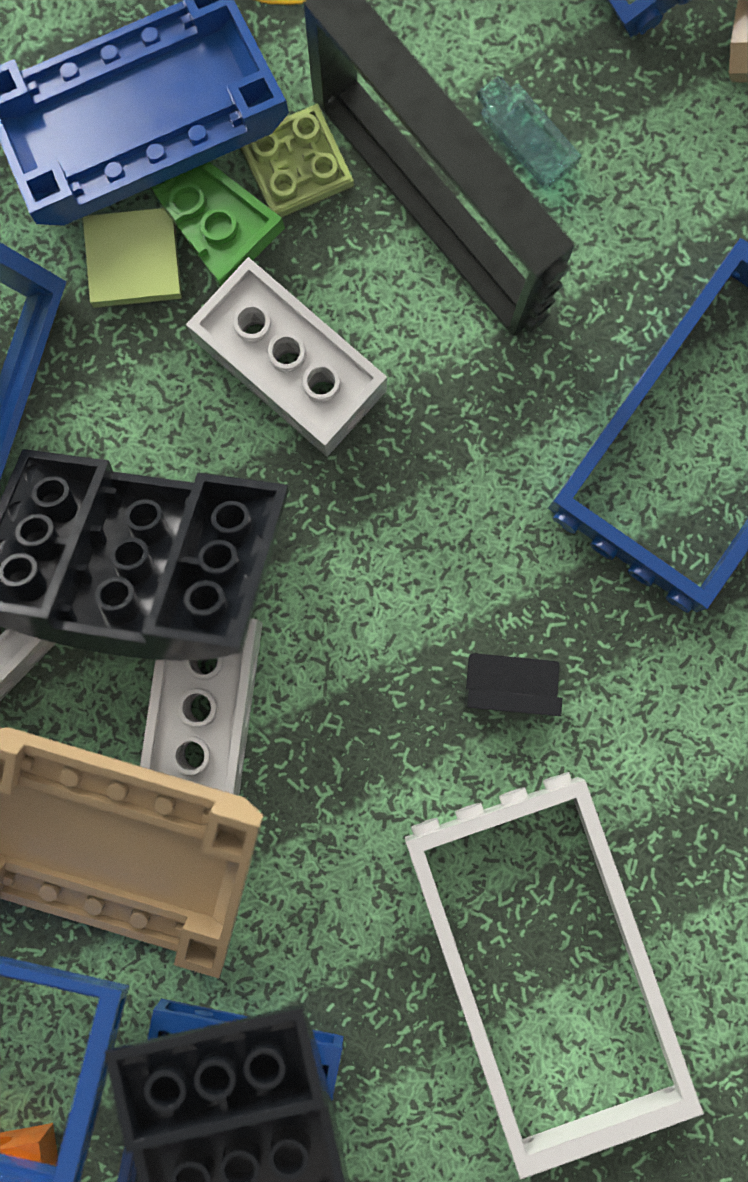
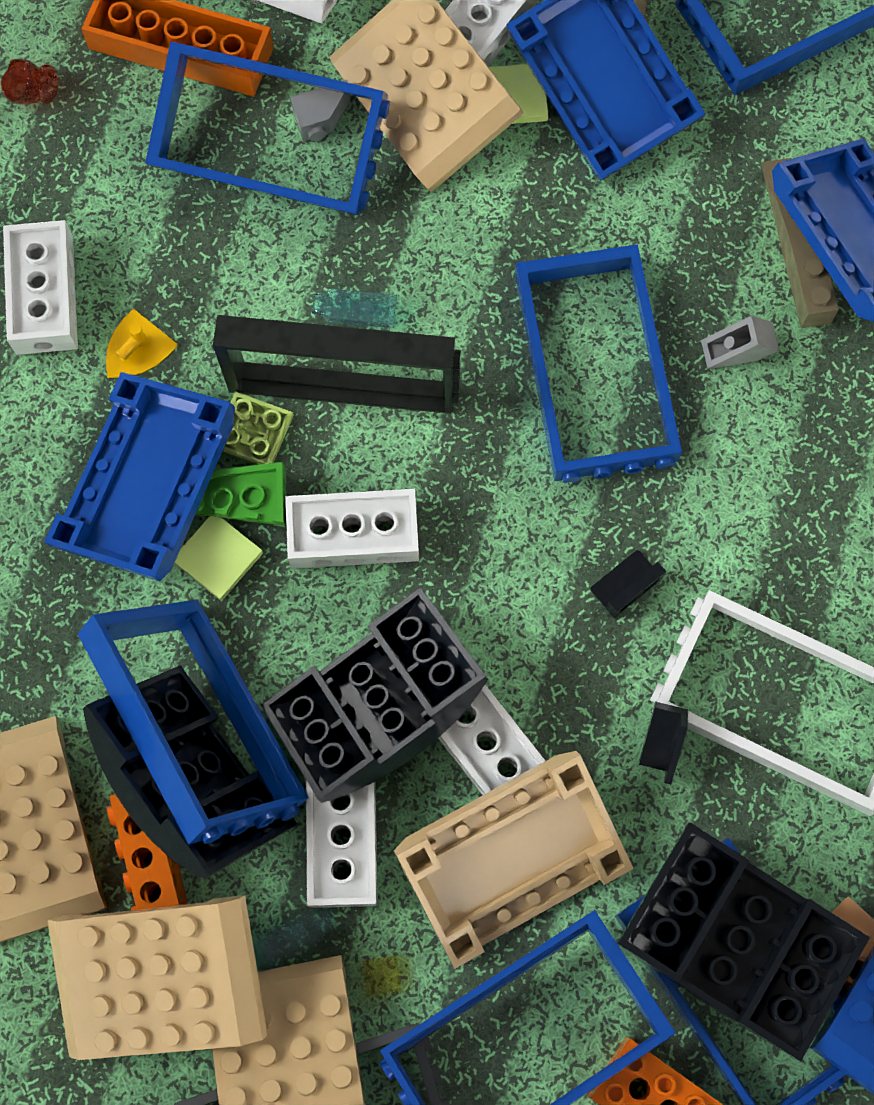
camera: 45 degrees left, 10 degrees down
none -> black panel [639,701,688,785]

